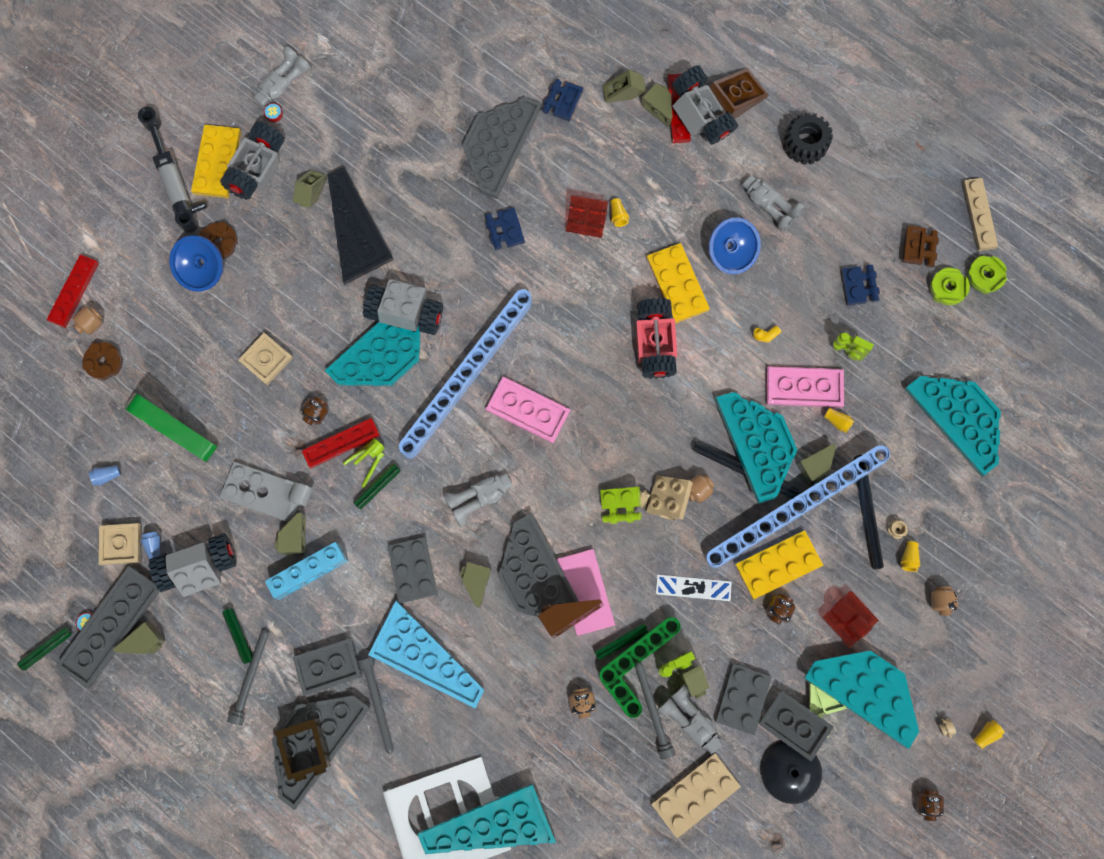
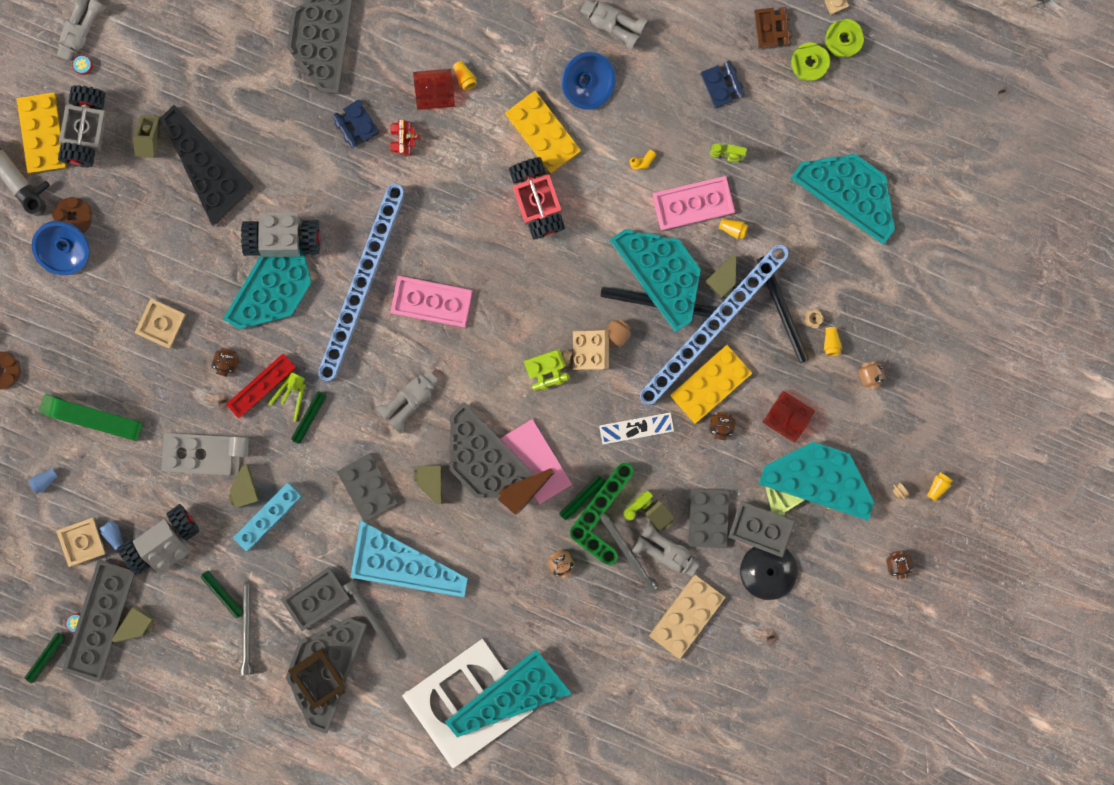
camera: 20 degrees left, 10 degrees up
none -> red hips [390,119,421,156]

